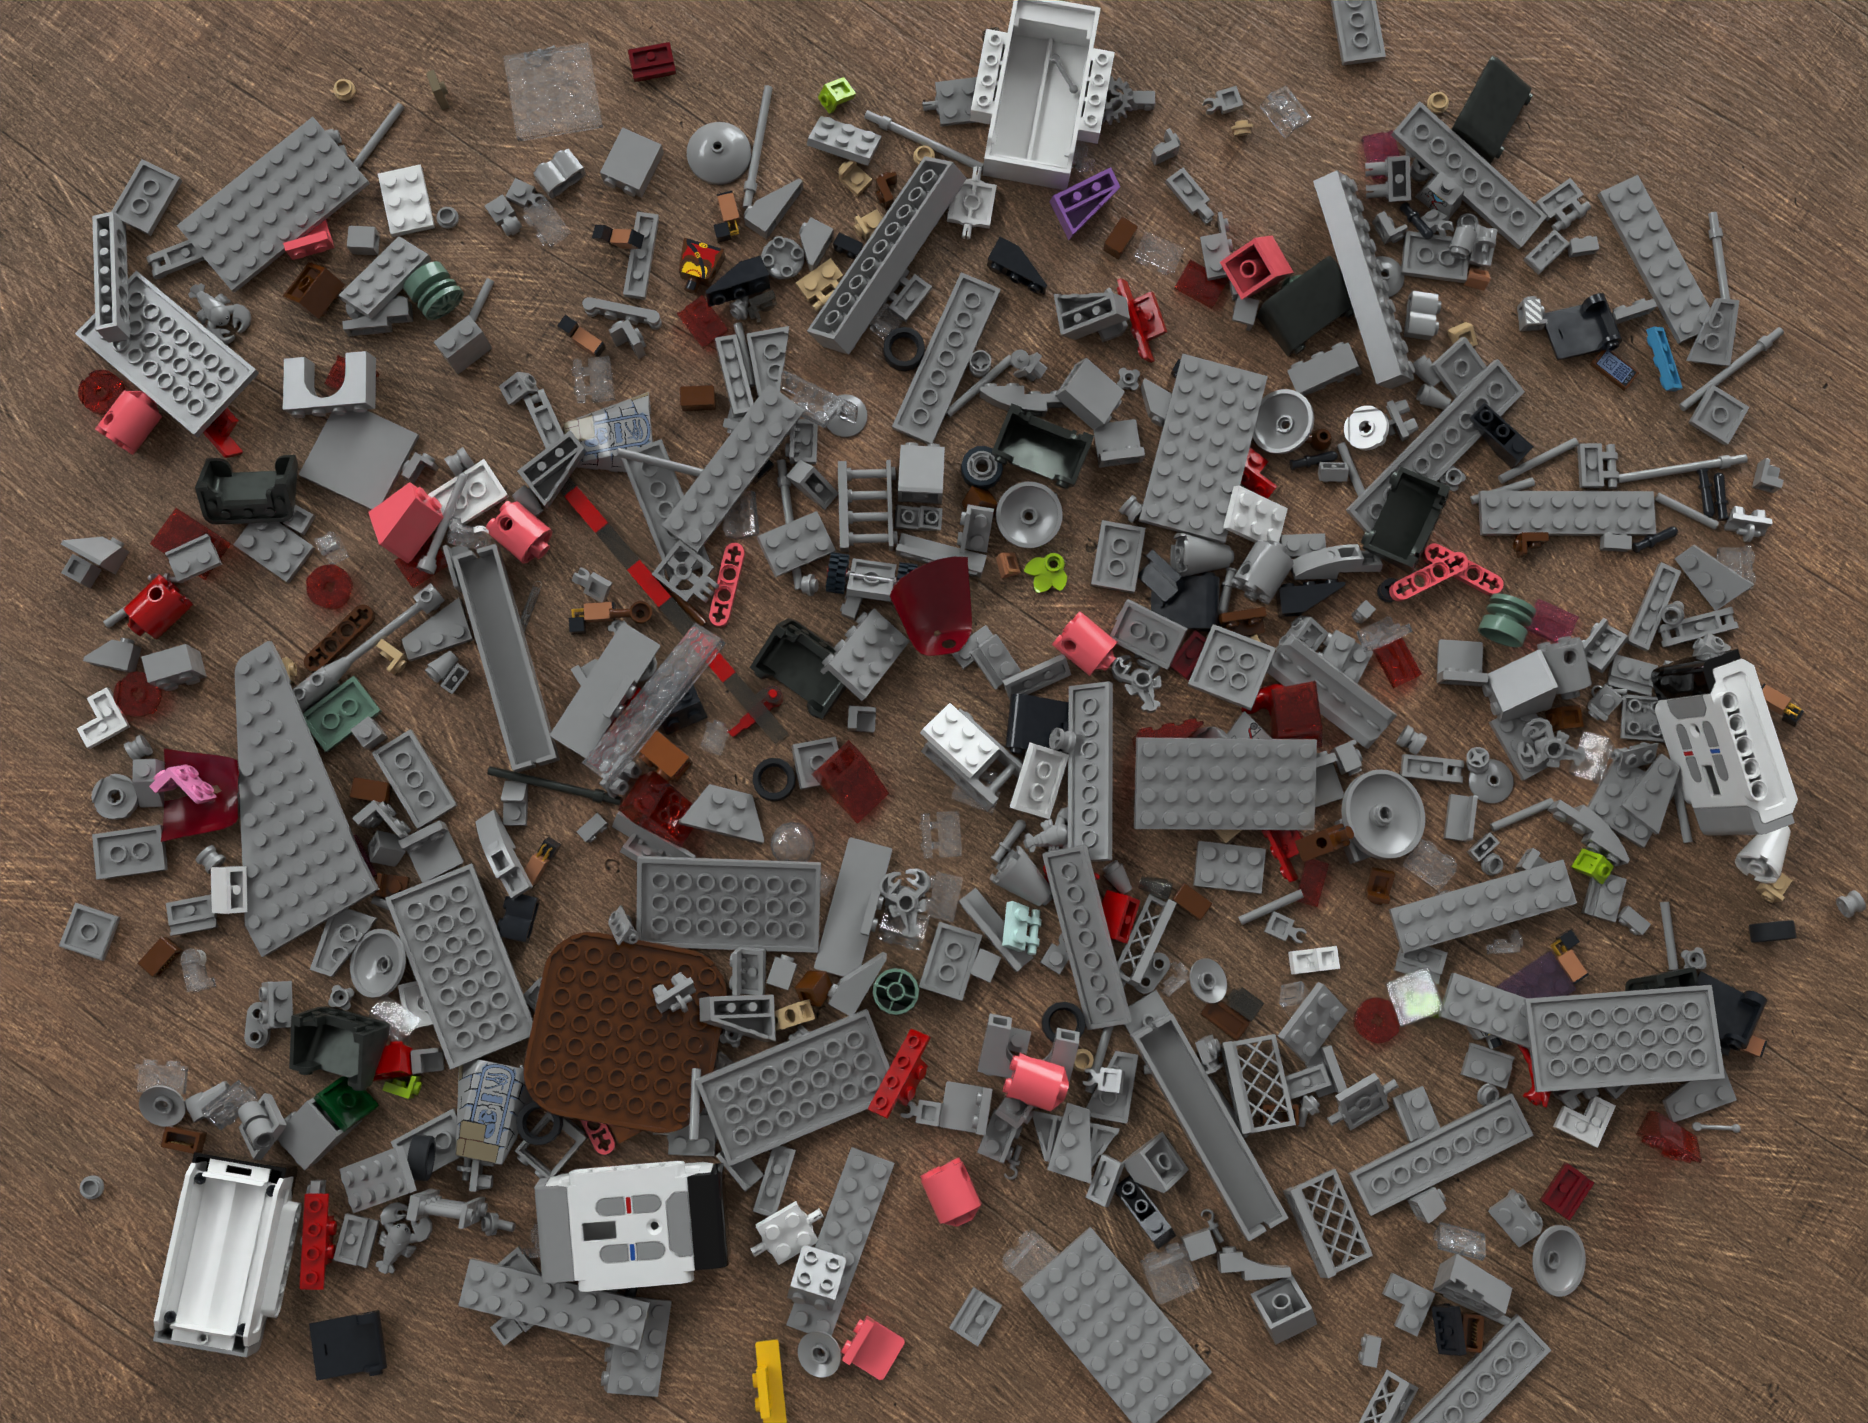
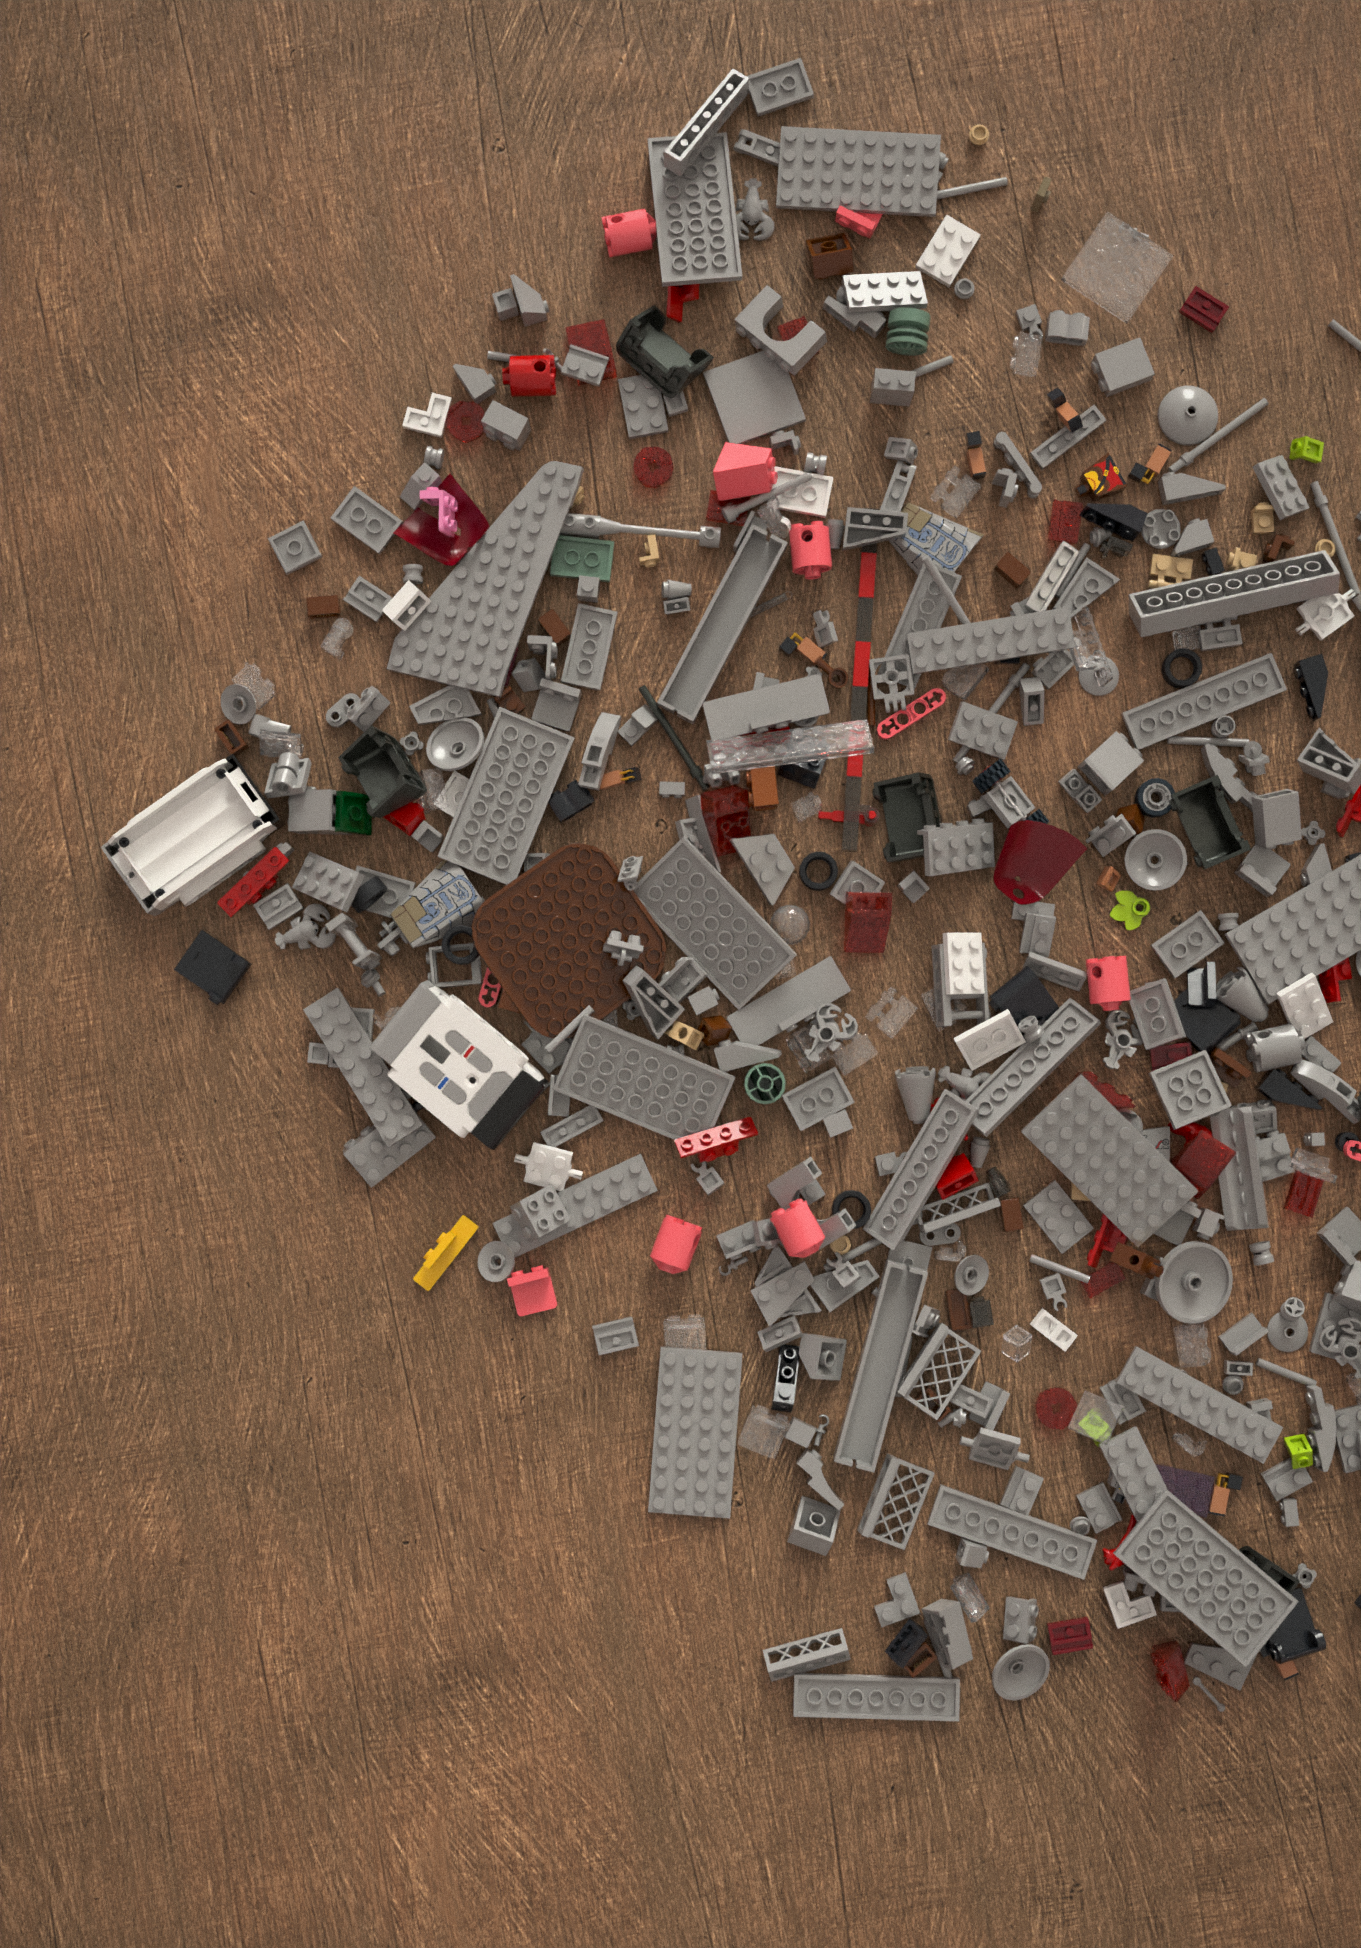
camera: 55 degrees right, 5 degrees up
clear red plate [78,370,125,415] -> none
light grey plate [80,1175,104,1199] -> none
light grey plate [91,774,139,820] -> none
reddish brown beam [304,604,375,673] -> none
clear leg [314,531,350,566] -> none
light grey panel [347,226,380,255] -> none
lime bracket [383,1075,422,1099] -> none
light grey wing [401,597,474,661] -> none
light grey plate [485,194,522,236] -> none
light grey fence [838,460,898,552] -> none
light grey fence [896,533,987,578] -> none
light grey bracket [940,1081,993,1135] -> none
light grey fence [958,888,1033,972] -> none
light grey piece [990,819,1026,864] -> none
light aqua plate [1002,901,1042,955] -> none
light grey plate [1278,982,1347,1064] -> none
light grey piece [1358,1333,1382,1368] -> none
reddish brown bracket [1365,867,1395,905] -> none
light grey plate [1400,754,1464,784] -> none
light grey bar [1660,902,1678,970] -> none

